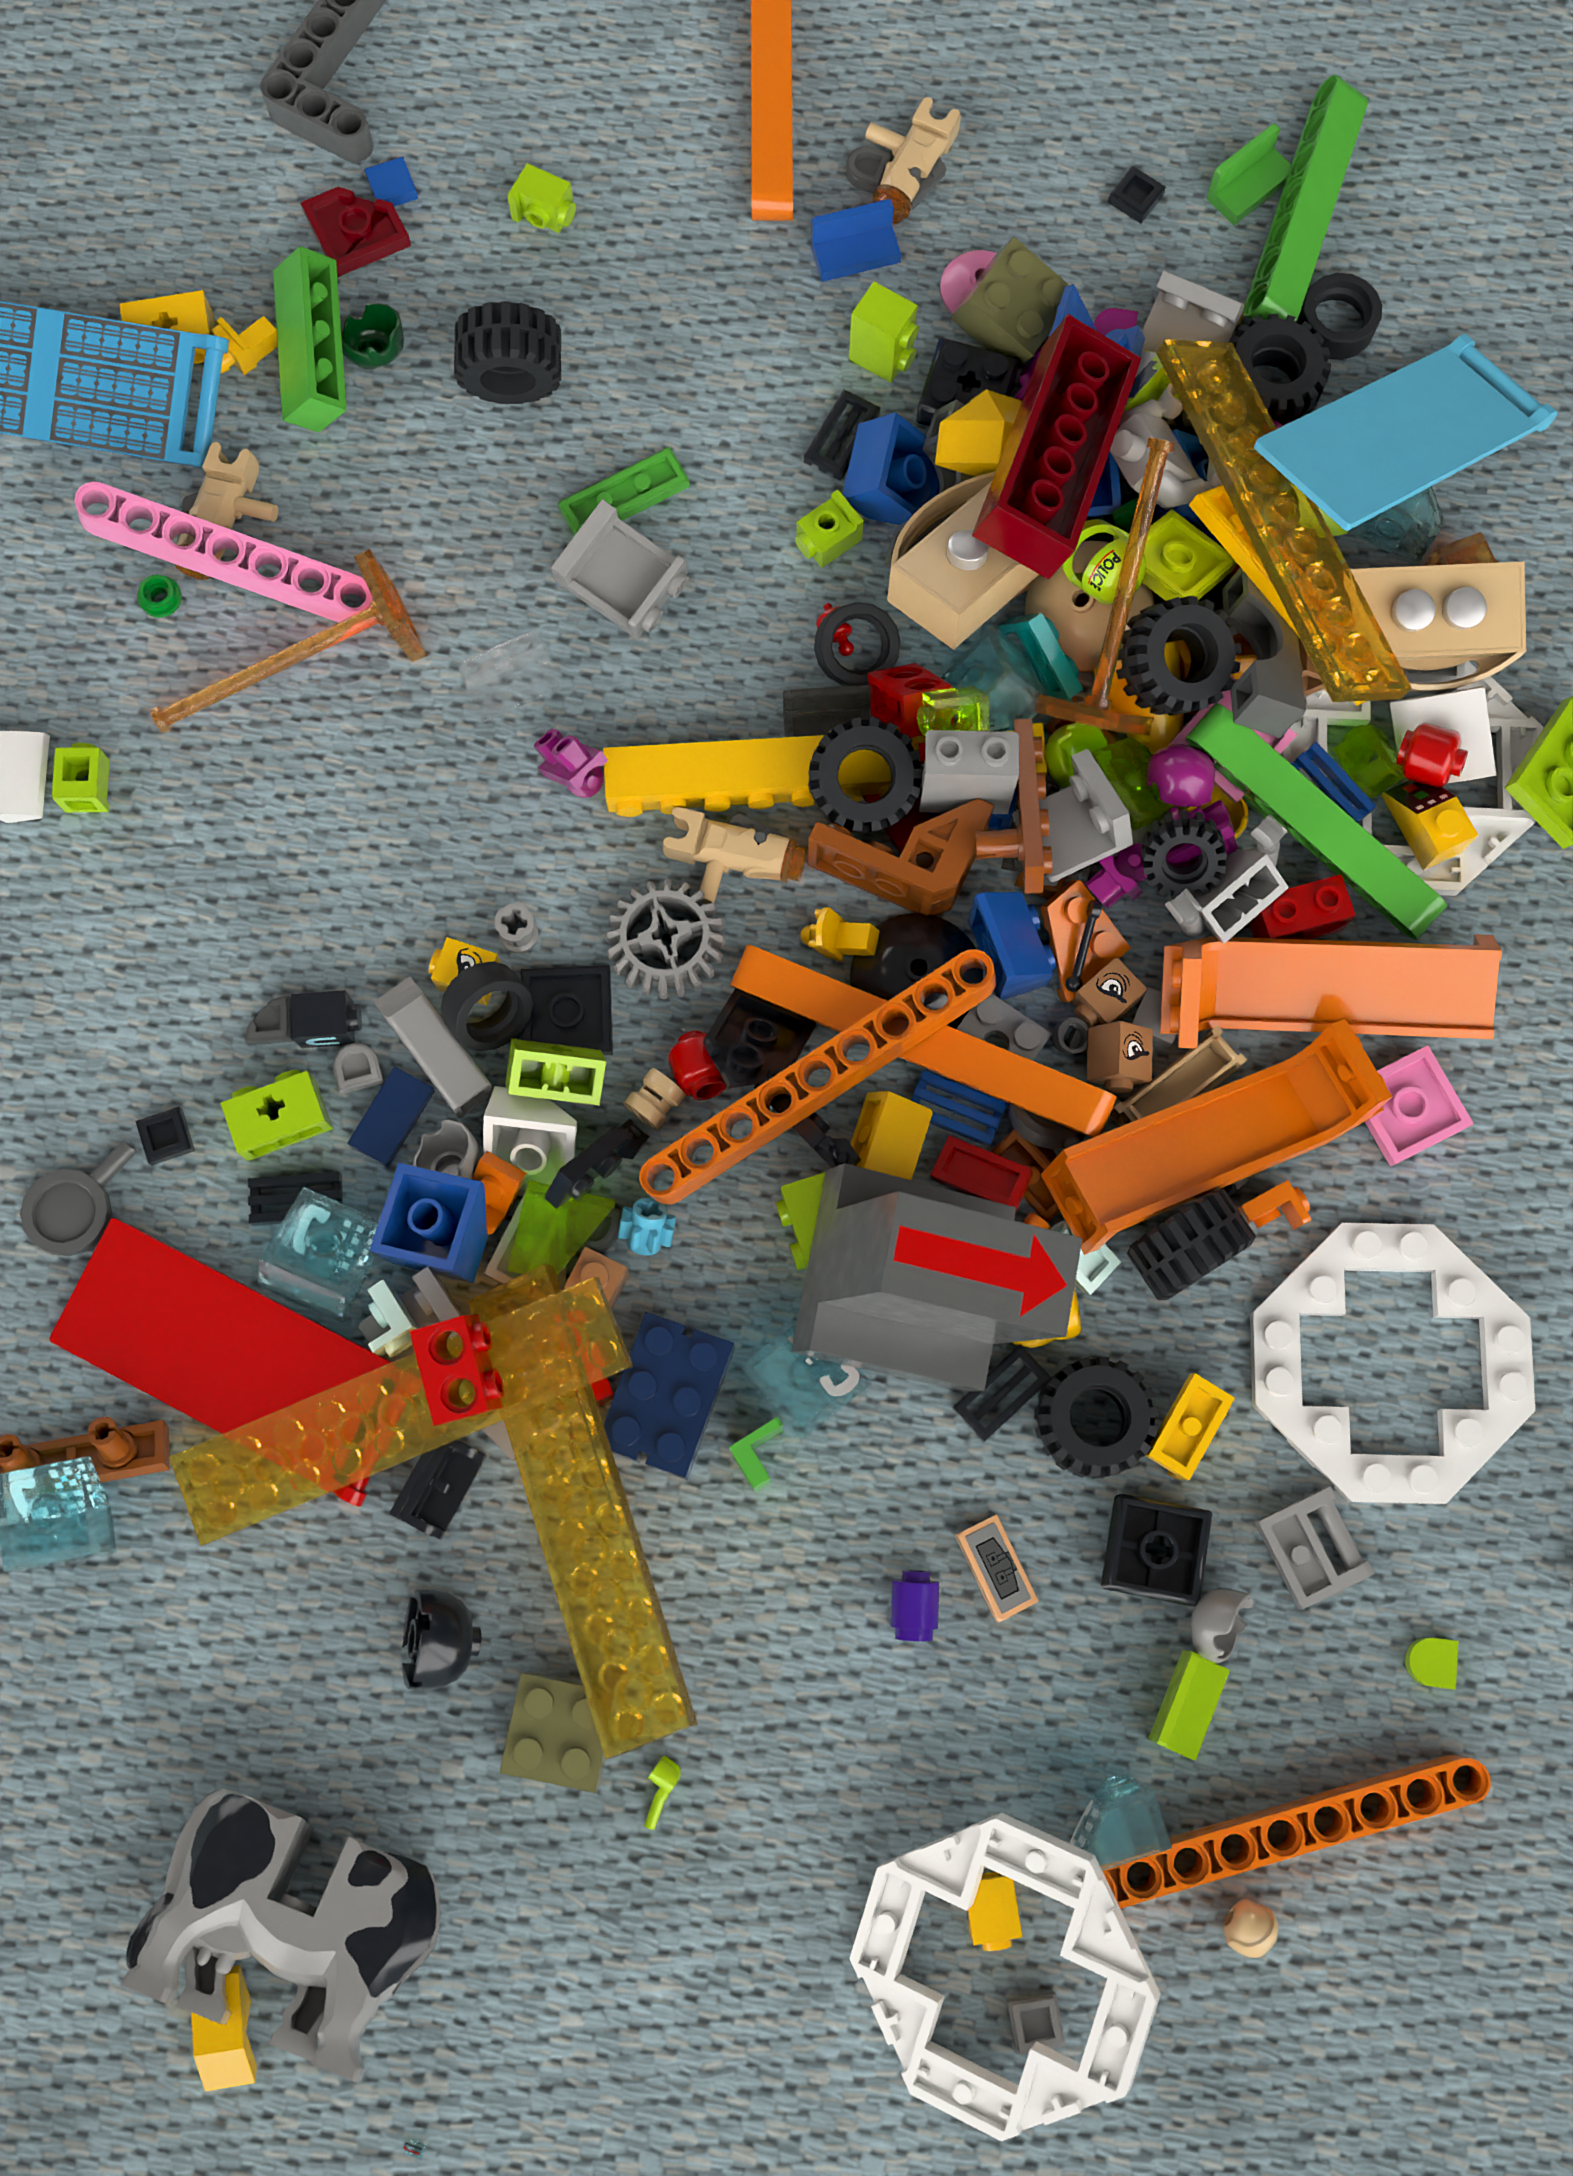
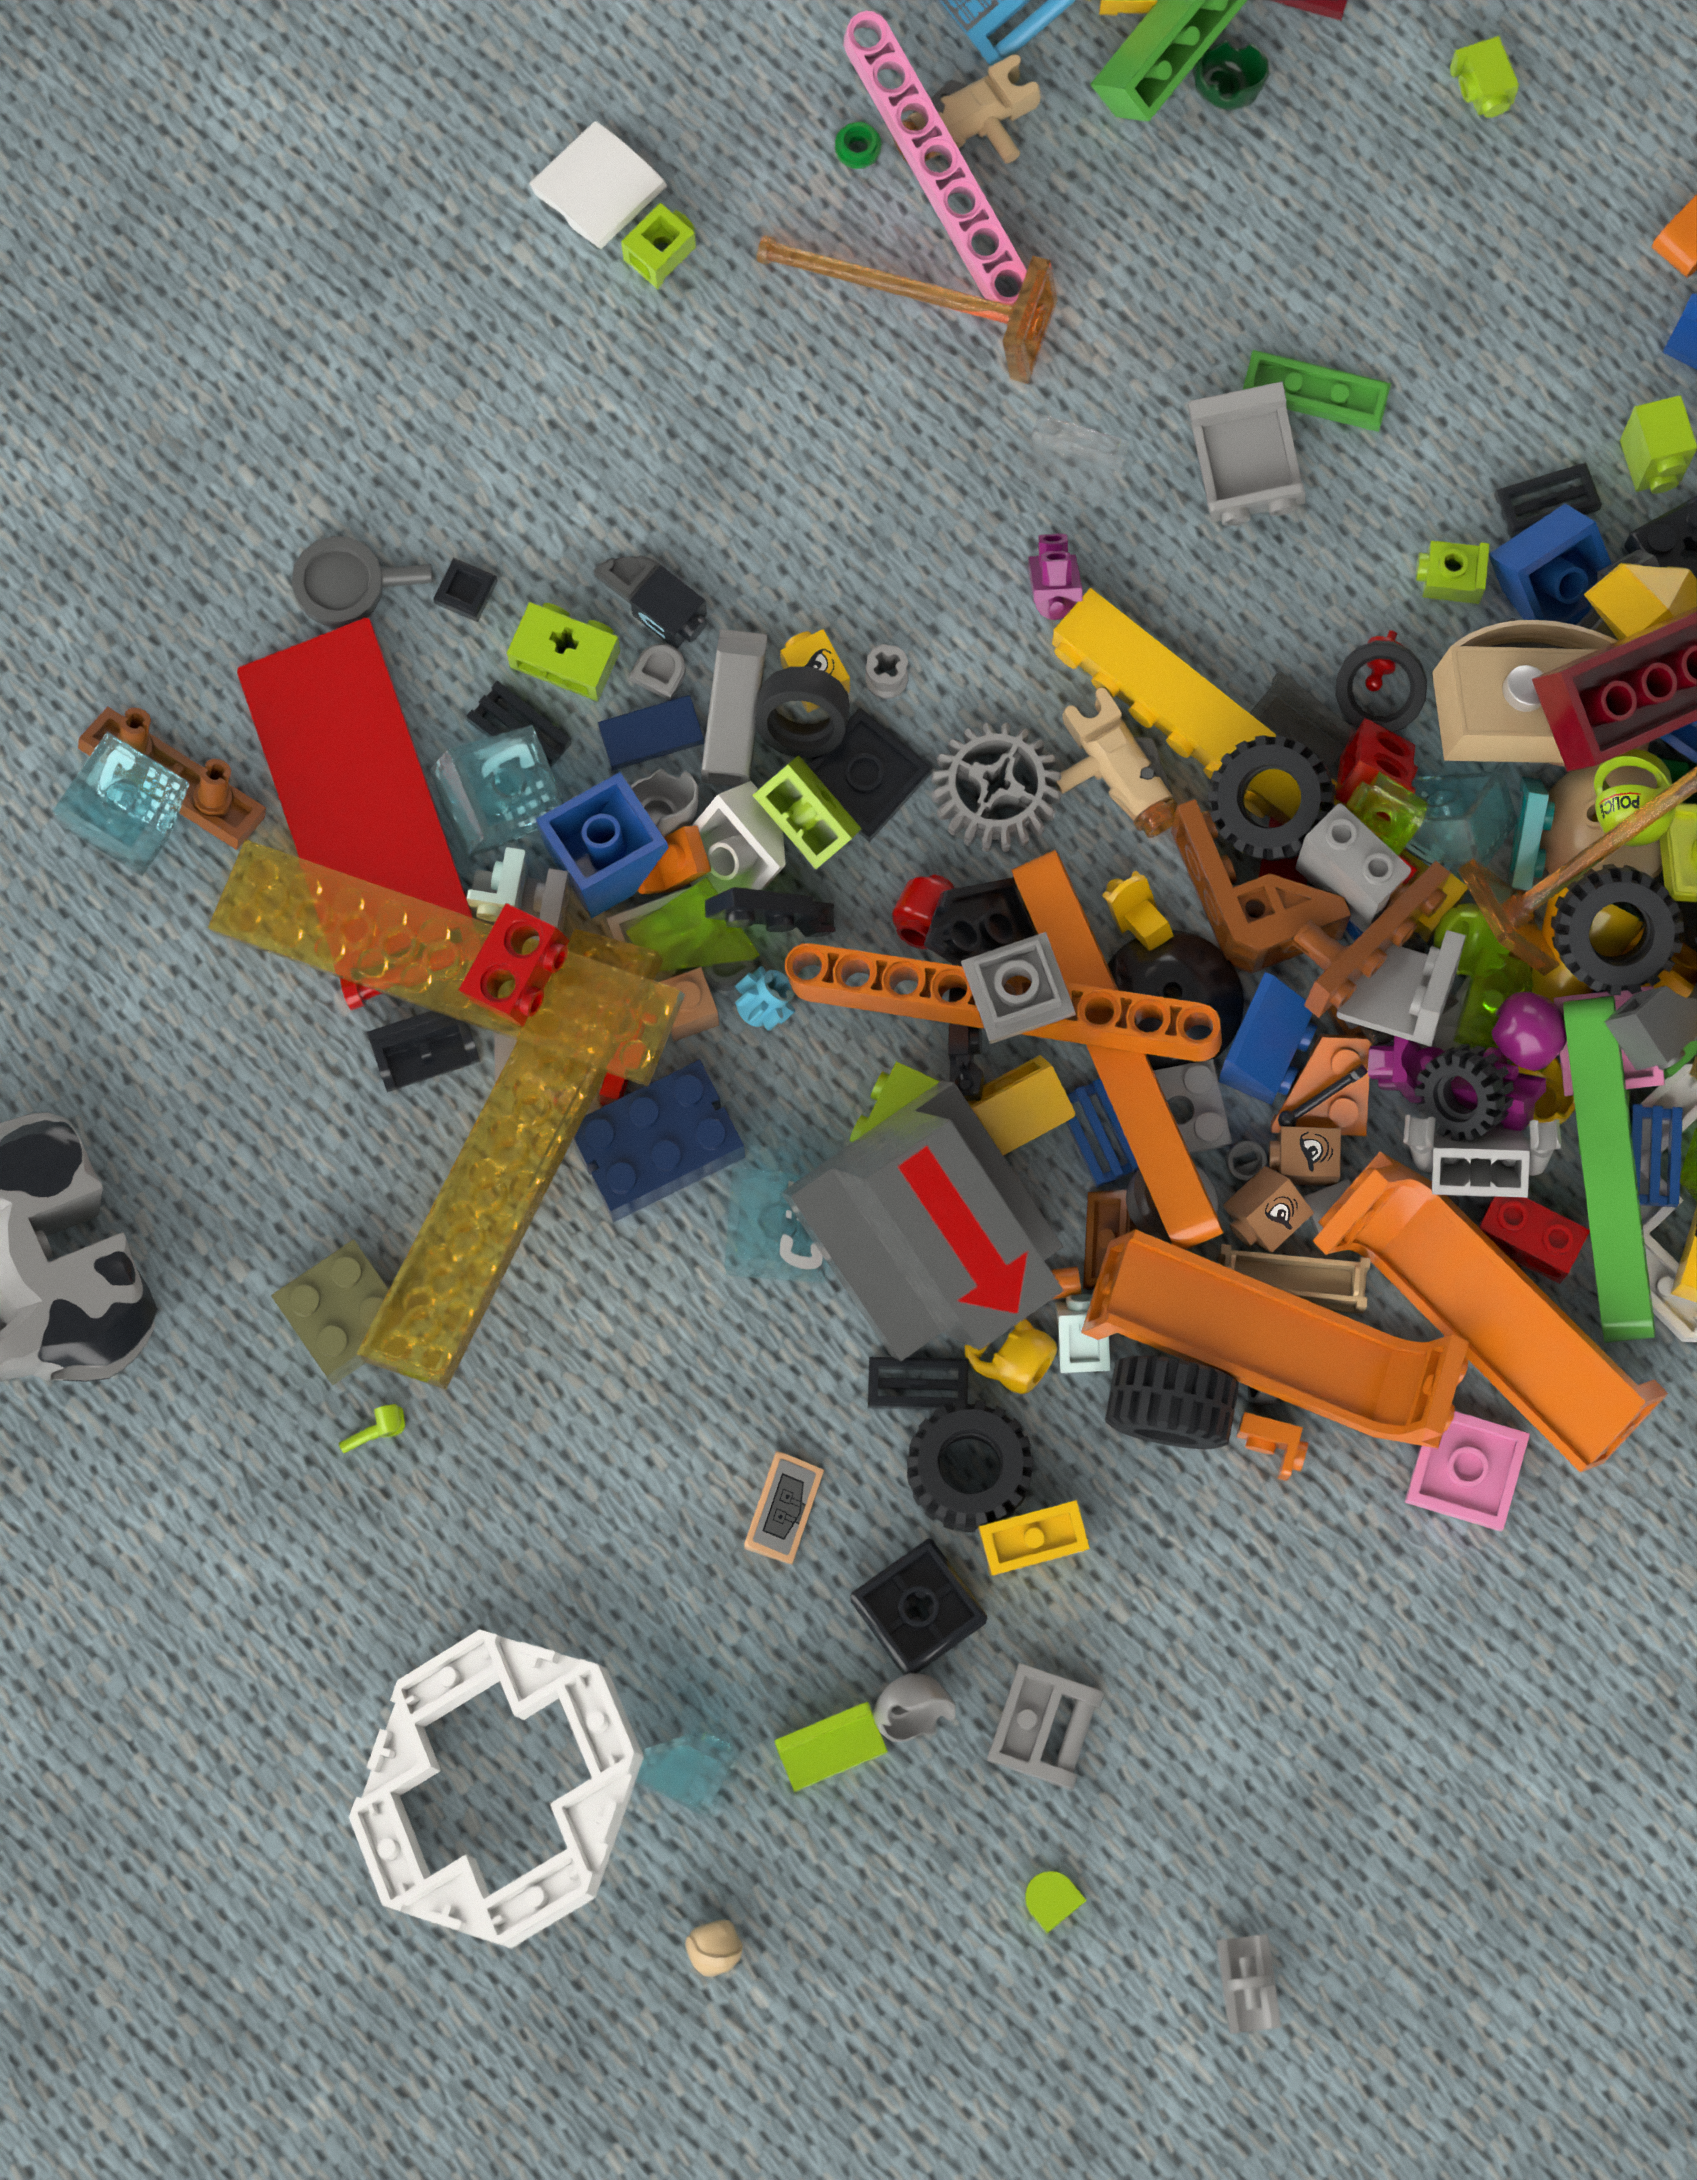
camera: 45 degrees right, 0 degrees up
black cylinder [402,1589,481,1689] -> none
black tyre [454,301,561,404] -> none
tan wheel [623,1068,686,1131] -> none
bright green panel [729,1417,783,1493] -> none
dark purple brick [891,1570,940,1642] -> none
red tile [930,1135,1034,1213] -> none
yellow brick [965,1871,1023,1951] -> none
light grey tile [1007,1991,1066,2055] -> none
orange beam [1097,1754,1491,1909] -> none
white plate [1250,1223,1535,1504] -> none
none -> light grey piece [961,932,1076,1044]

